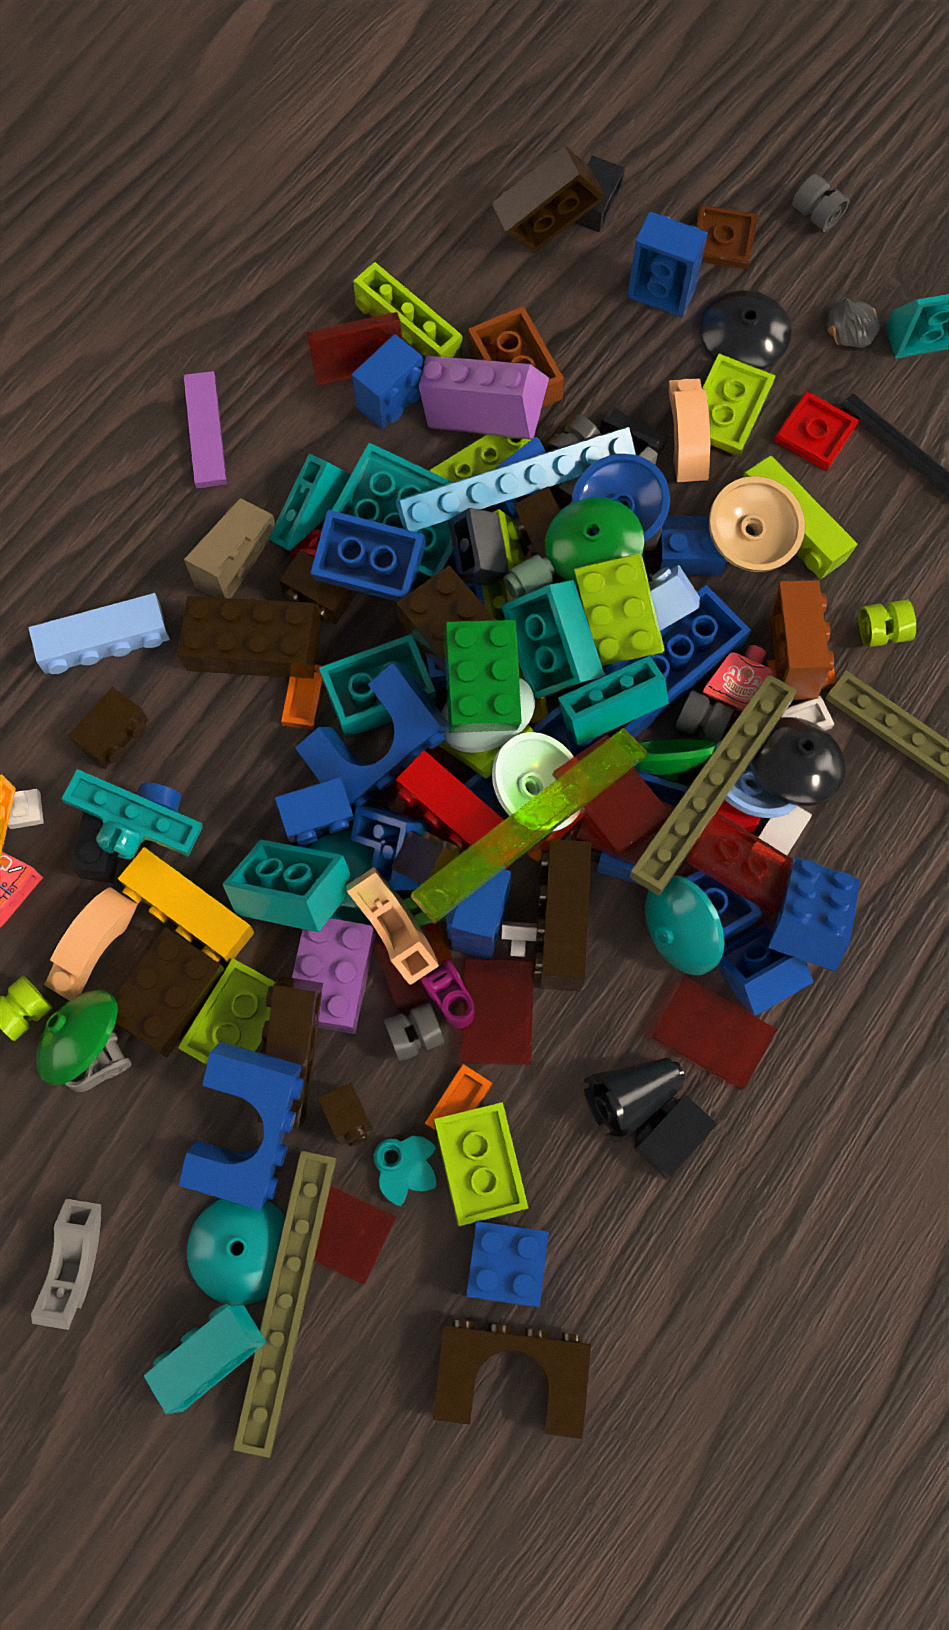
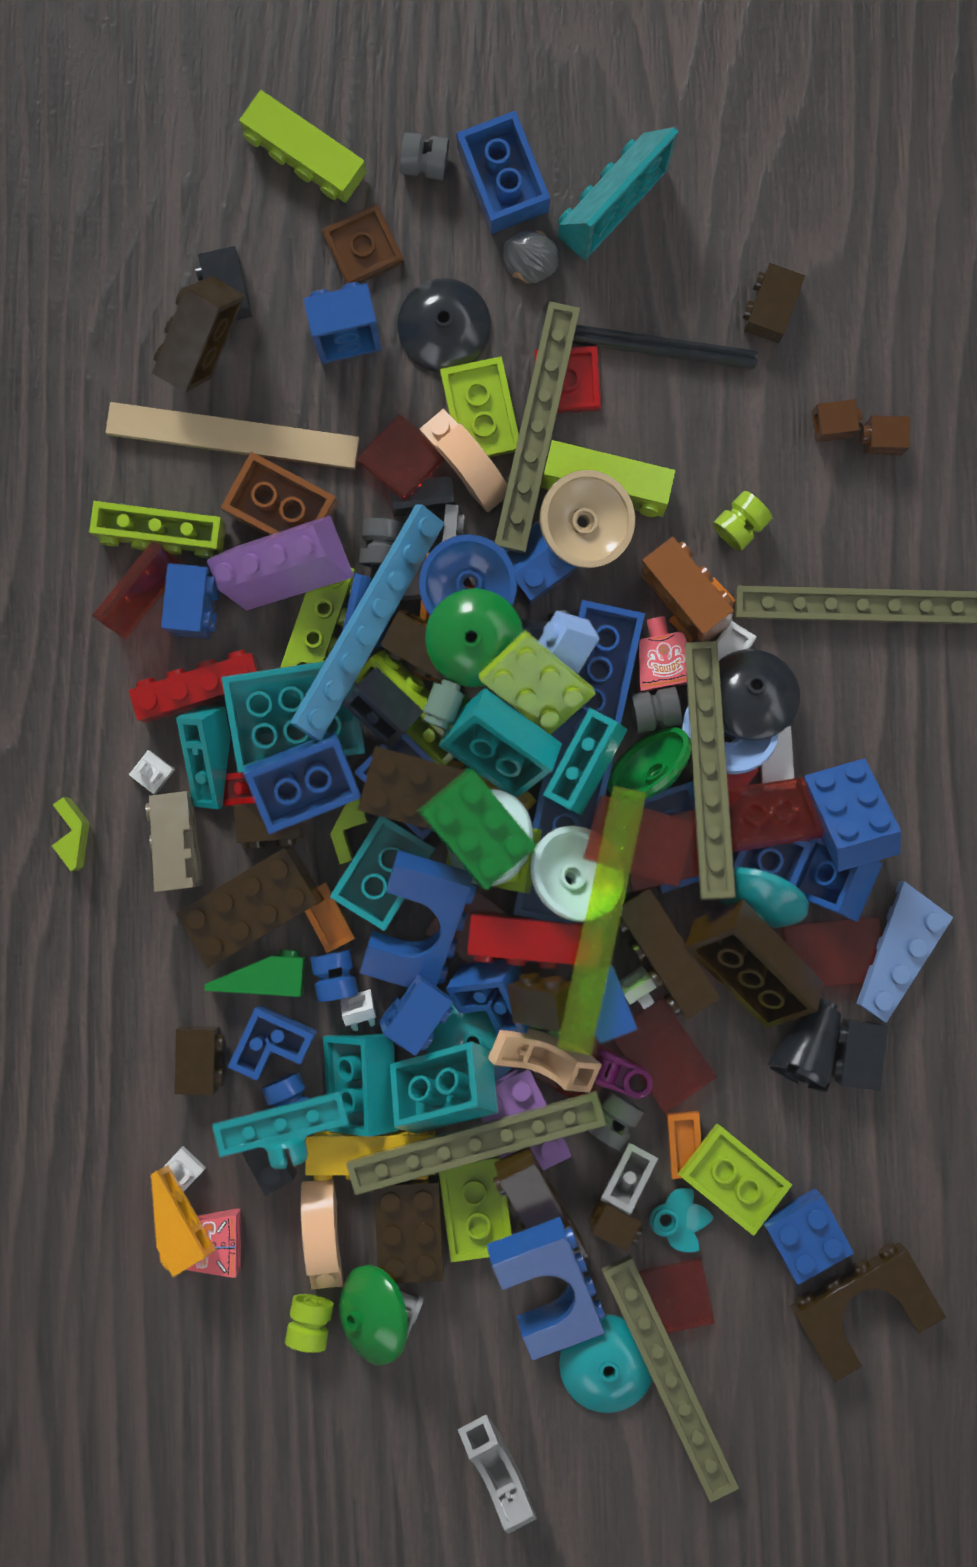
camera: 40 degrees left, 15 degrees up
light blue brick [28,593,170,674] -> none
teal brick [144,1304,267,1414] -> none
medium lavender tile [184,371,227,489] -> none
none -> lime slope [52,797,90,871]
none -> tan tile [106,402,360,470]
none -> red brick [128,650,260,723]
none -> white tile [129,750,175,794]
none -> green slope [204,949,306,997]
none -> blue brick [228,1004,317,1080]
none -> lime brick [239,90,367,204]
none -> blue wheel [310,950,358,1002]
none -> teal slope [323,1033,398,1137]
none -> lime slope [330,798,369,864]
none -> white tile [340,989,376,1031]
none -> olive plate [346,1091,606,1195]
none -> clear red tile [357,414,444,501]
none -> blue brick [456,110,550,234]
none -> olive plate [495,301,580,554]
none -> light grey slope [601,1143,658,1216]
none -> dark brown brick [685,899,824,1029]
none -> medium blue wing [856,881,953,1023]

